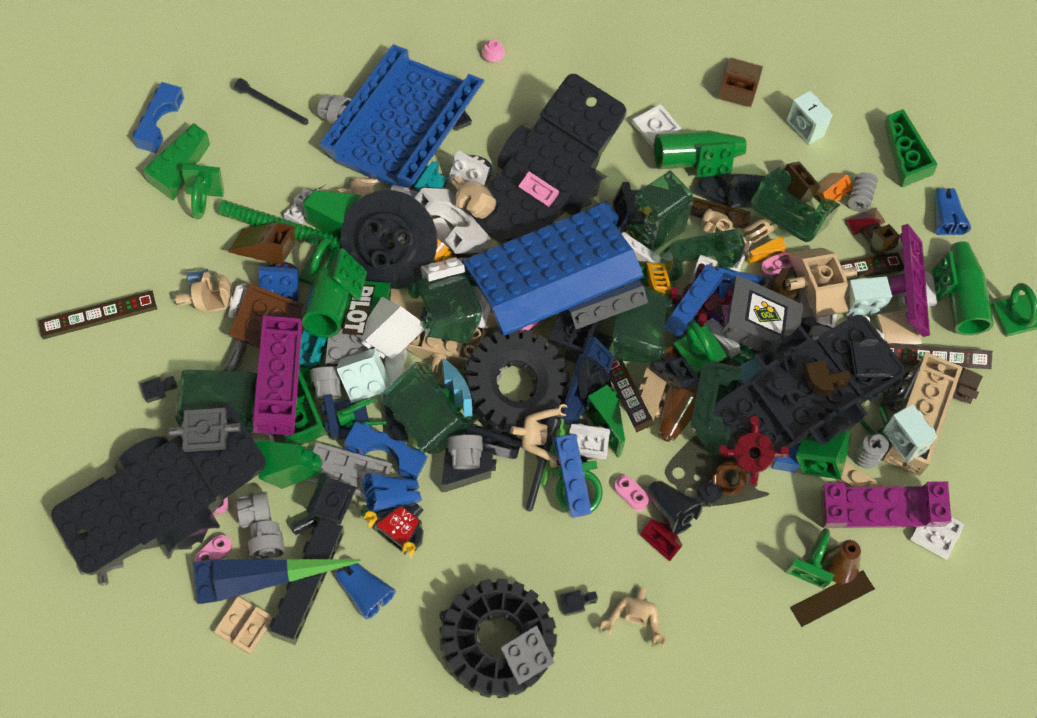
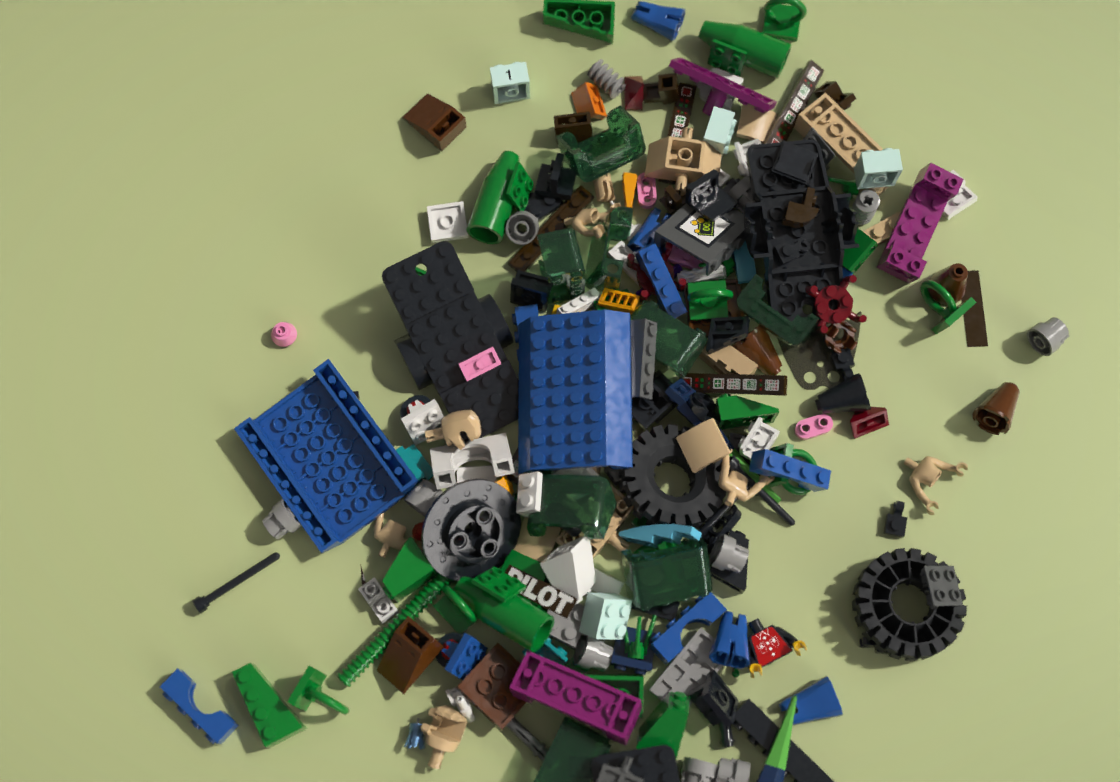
camera: 60 degrees left, 10 degrees up
none -> light grey piece [506,211,539,245]
none -> tan slope [676,418,731,472]
none -> black bracket [686,169,737,222]
none -> reddish brown cone [972,382,1020,435]
none -> light grey piece [1027,317,1070,356]

